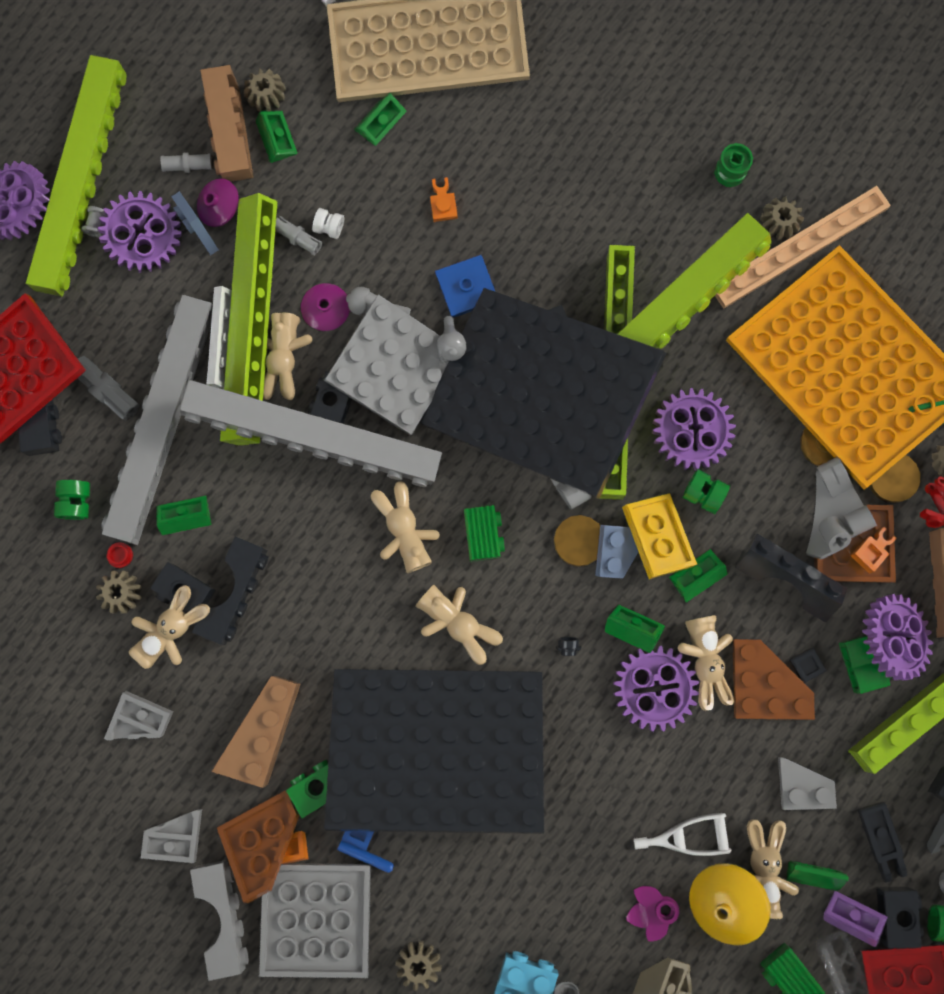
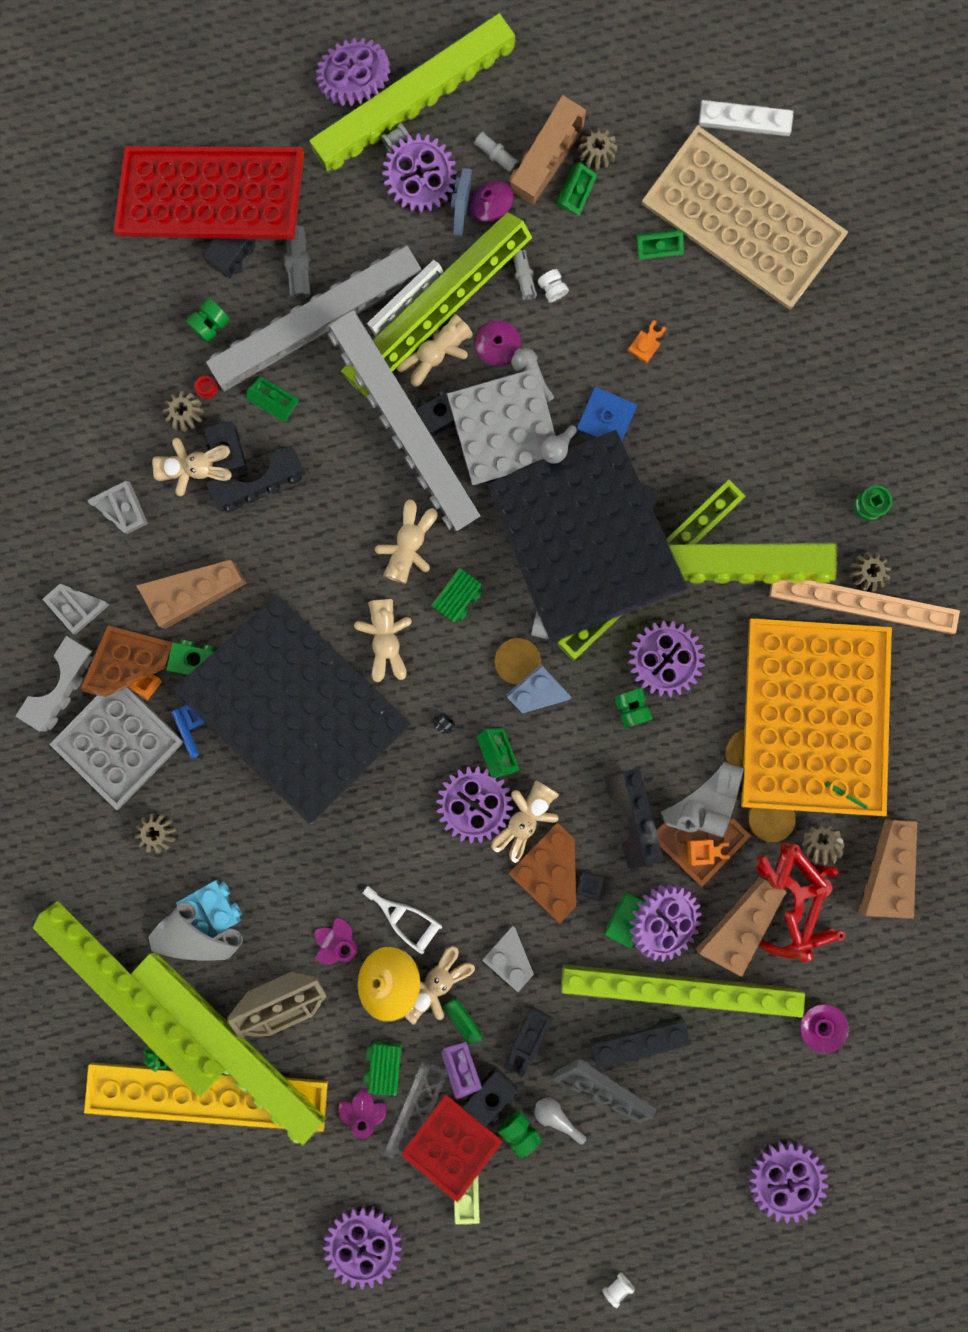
camera: 45 degrees right, 5 degrees up
yellow tile [622,493,697,579] -> none
green slope [669,549,728,603] -> none

